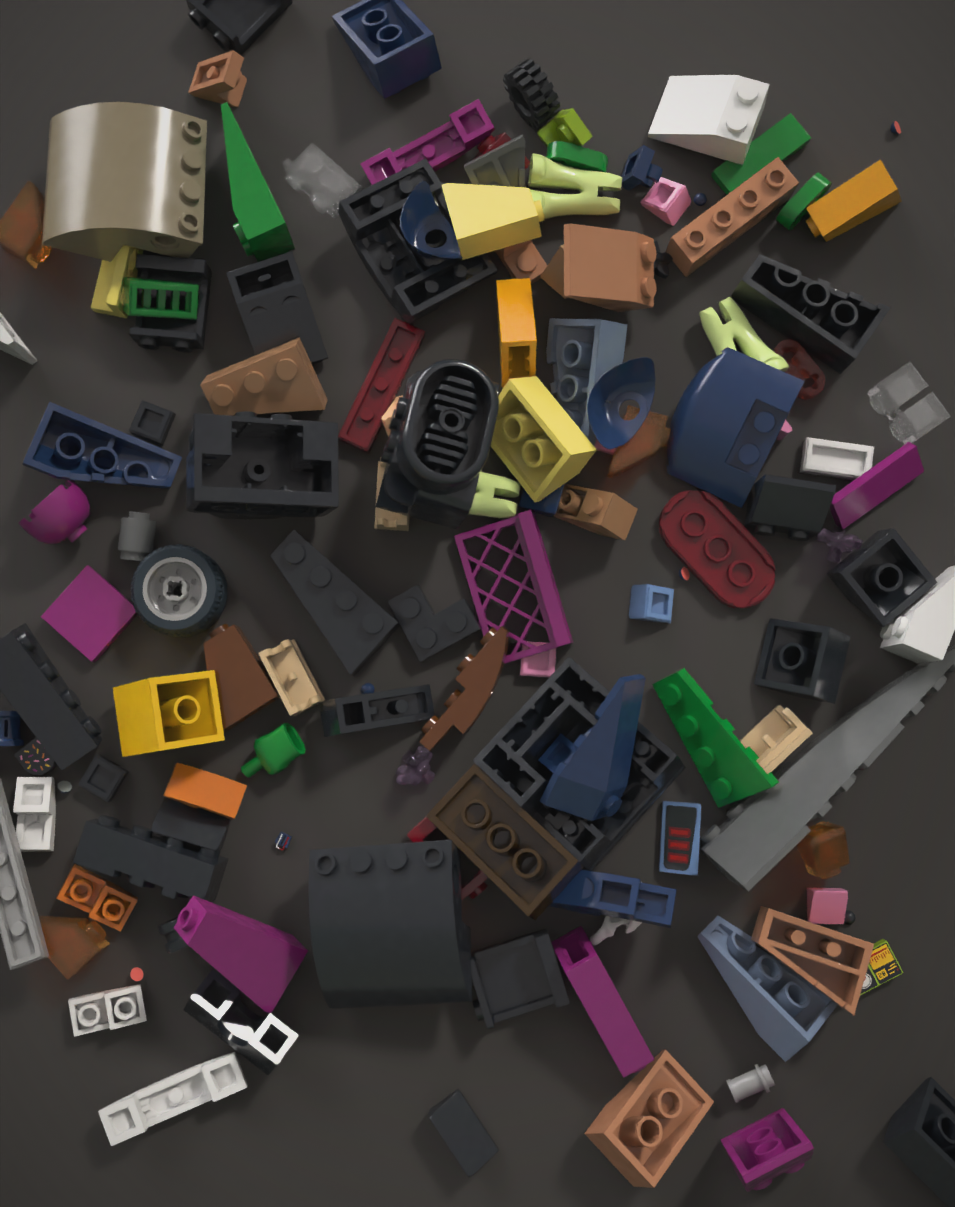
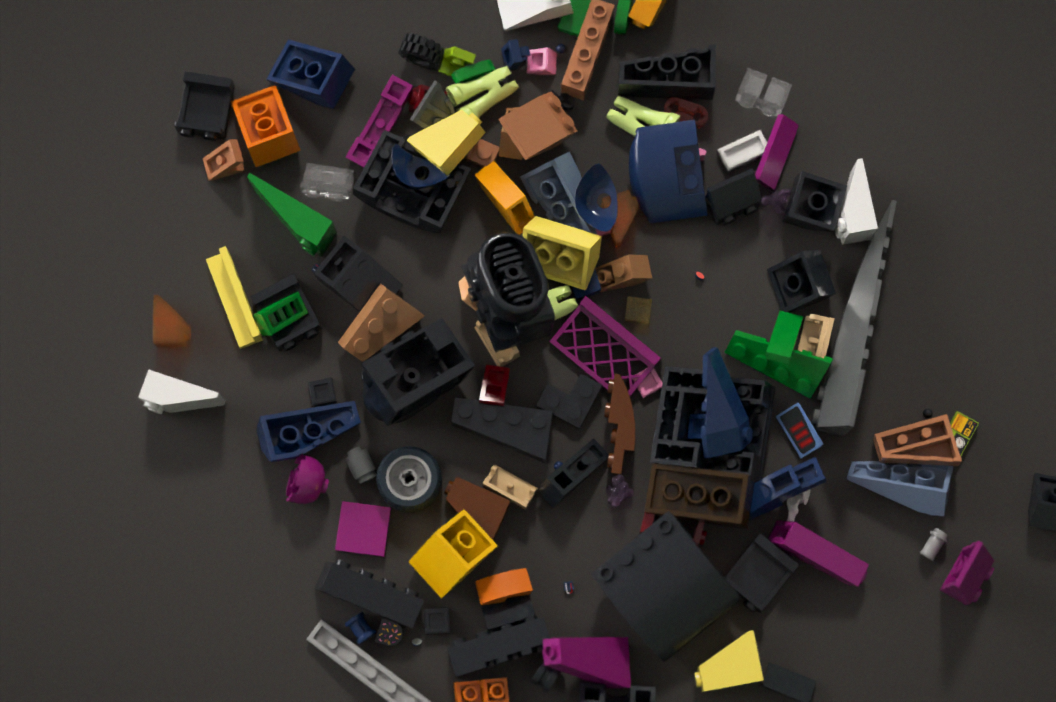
camera: 30 degrees left, 5 degrees down
white slope [13,777,56,852] -> none
dark tan slope [42,102,207,262] -> none
green piece [241,723,306,778] -> none
dark red tile [338,318,426,454] -> none
nougat slope [584,1049,714,1188] -> none
medium blue slope [629,584,674,623] -> none
dark red tile [659,490,775,608] -> none
clear orange slope [796,821,850,879] -> none
bright pink slope [807,888,848,924] -> none
none -> orange slope [231,85,301,167]
none -> dark red slope [479,365,510,406]
none -> clear yellow tile [625,297,652,324]
none -> light yellow slope [694,631,763,692]
none -> green tile [765,311,803,364]

